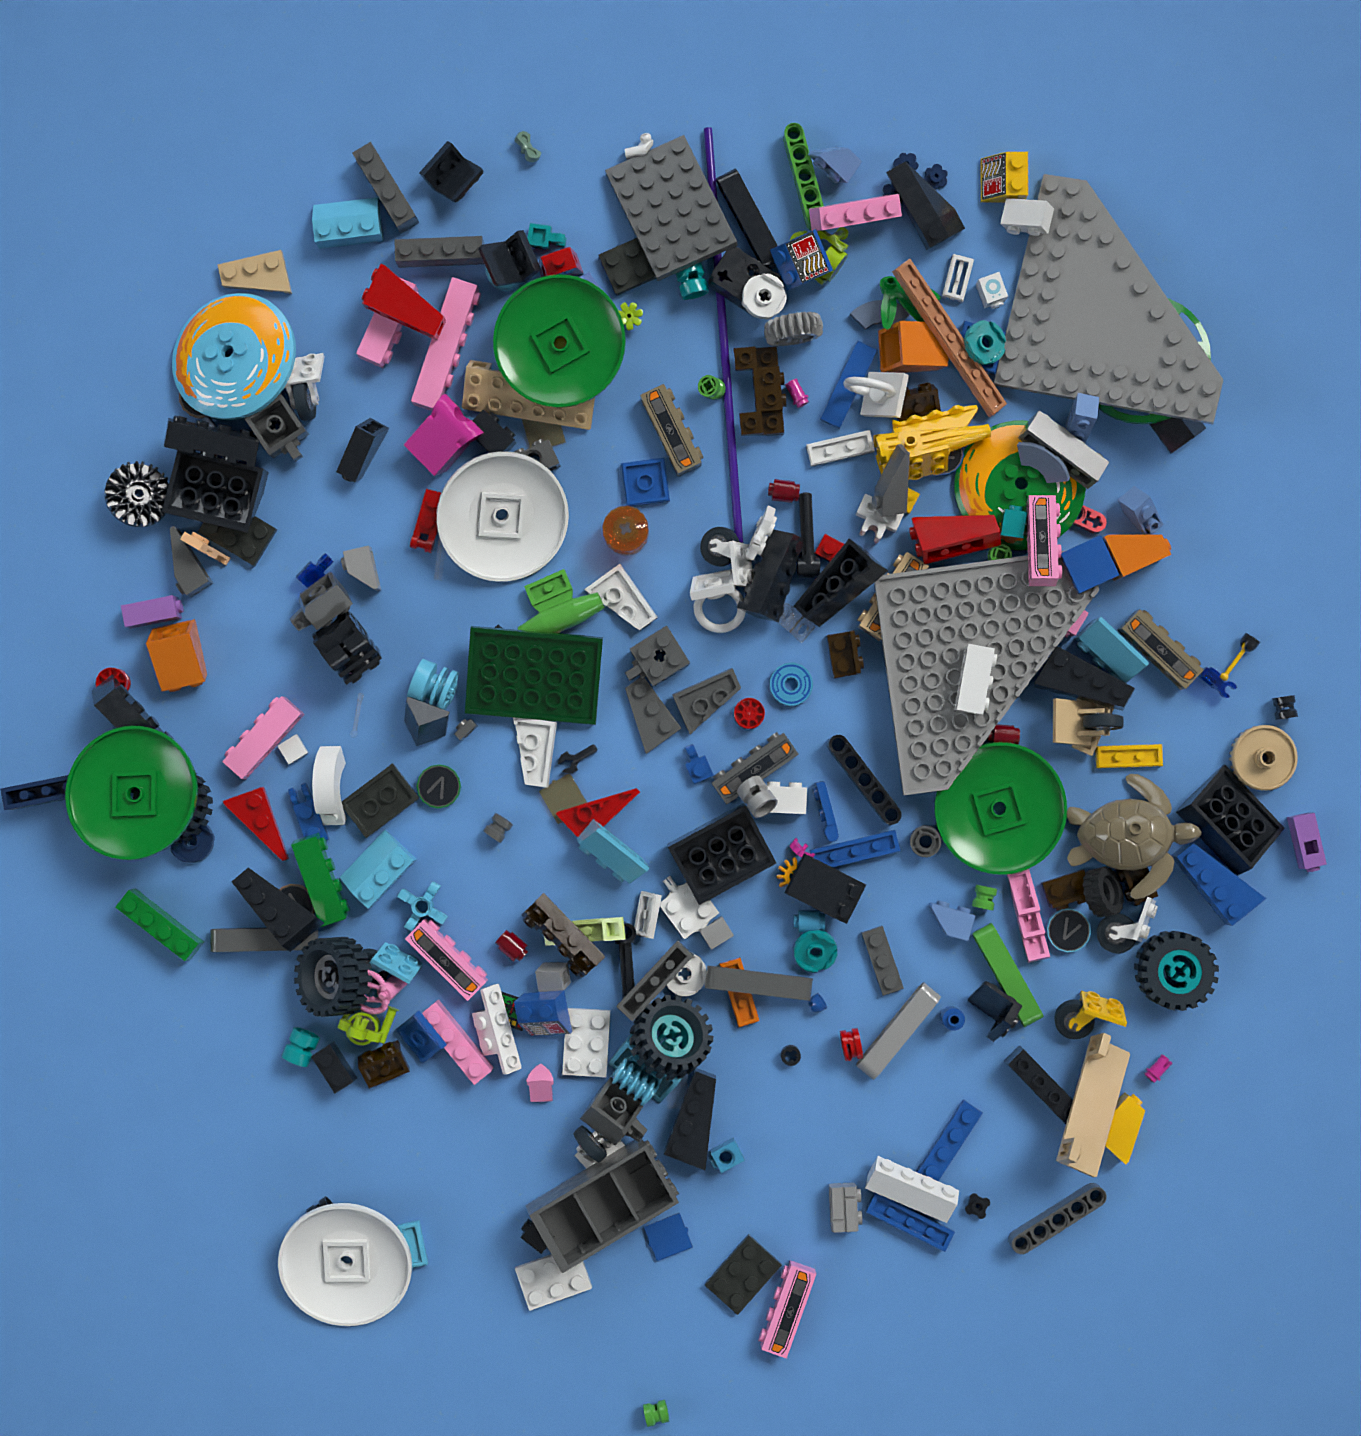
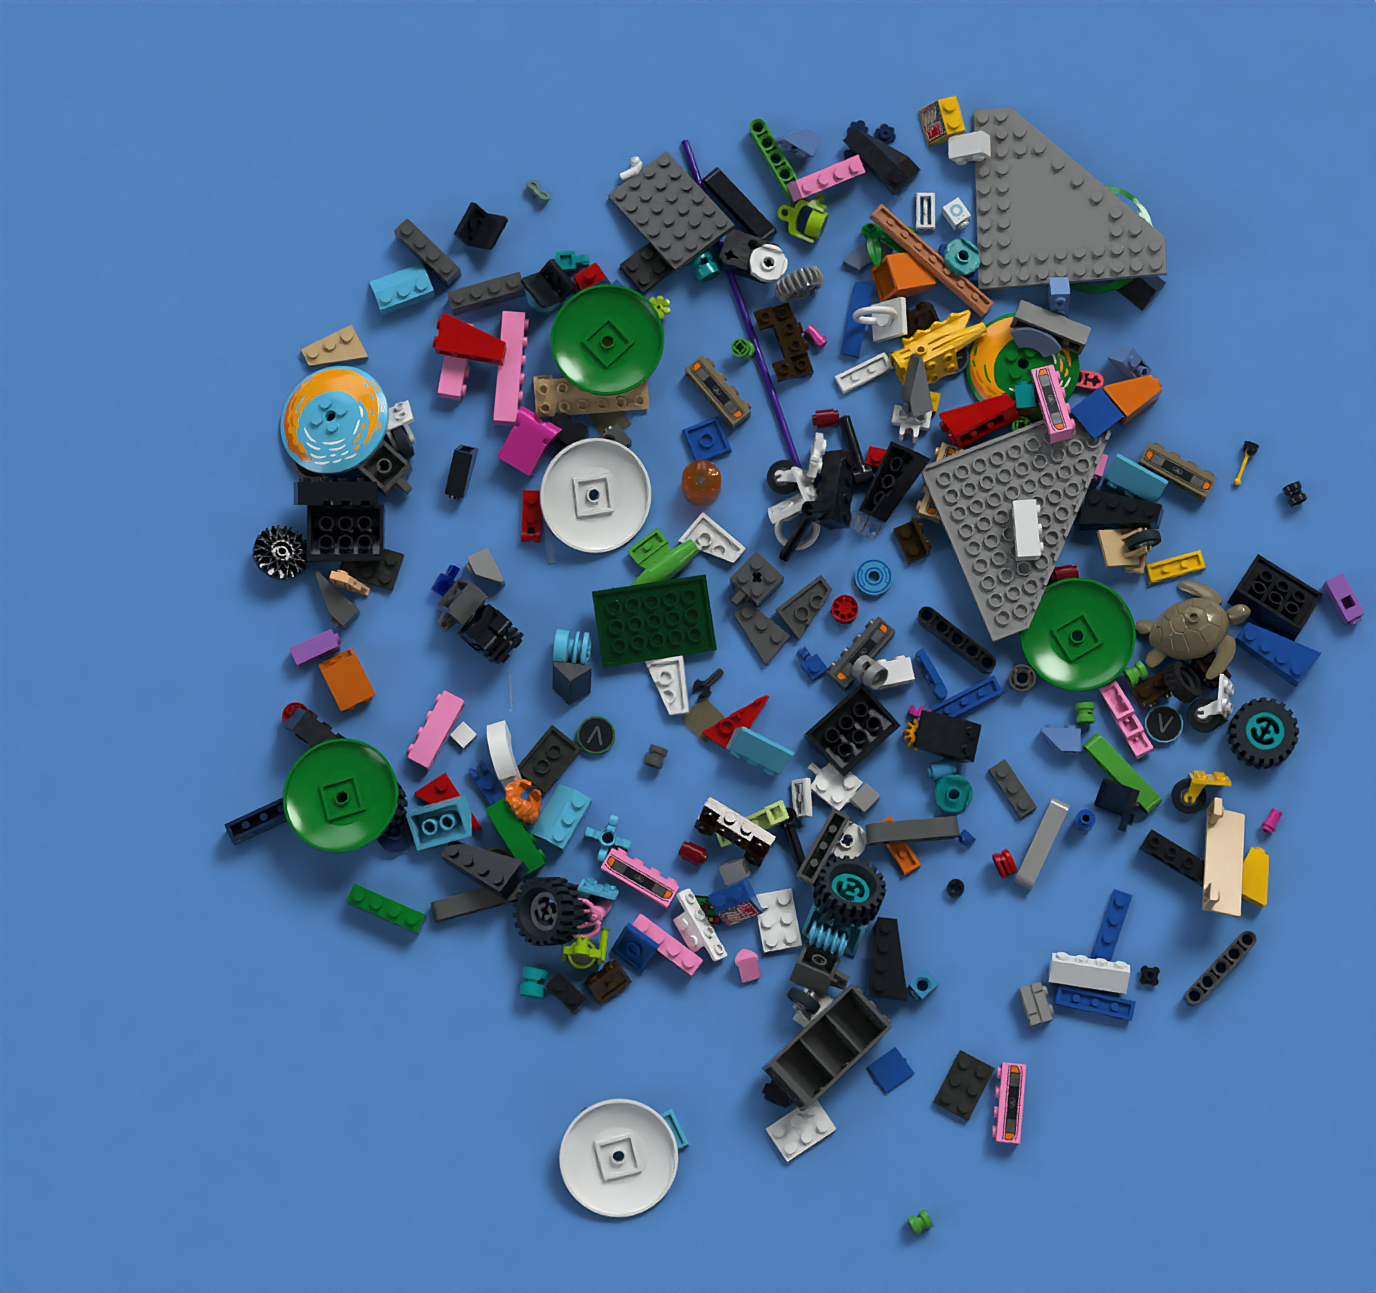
camera: 10 degrees left, 10 degrees down
dark grey plate [455,719,478,741] -> none
slope [770,229,833,291] -> none
clear blue plate [1198,667,1237,698] -> none
tan wheel [1229,725,1298,791] -> none
none -> medium azure slope [406,795,472,851]
none -> orange piece [504,778,541,824]
none -> black axle [779,501,827,562]
none -> bright green wheel [1123,661,1149,687]

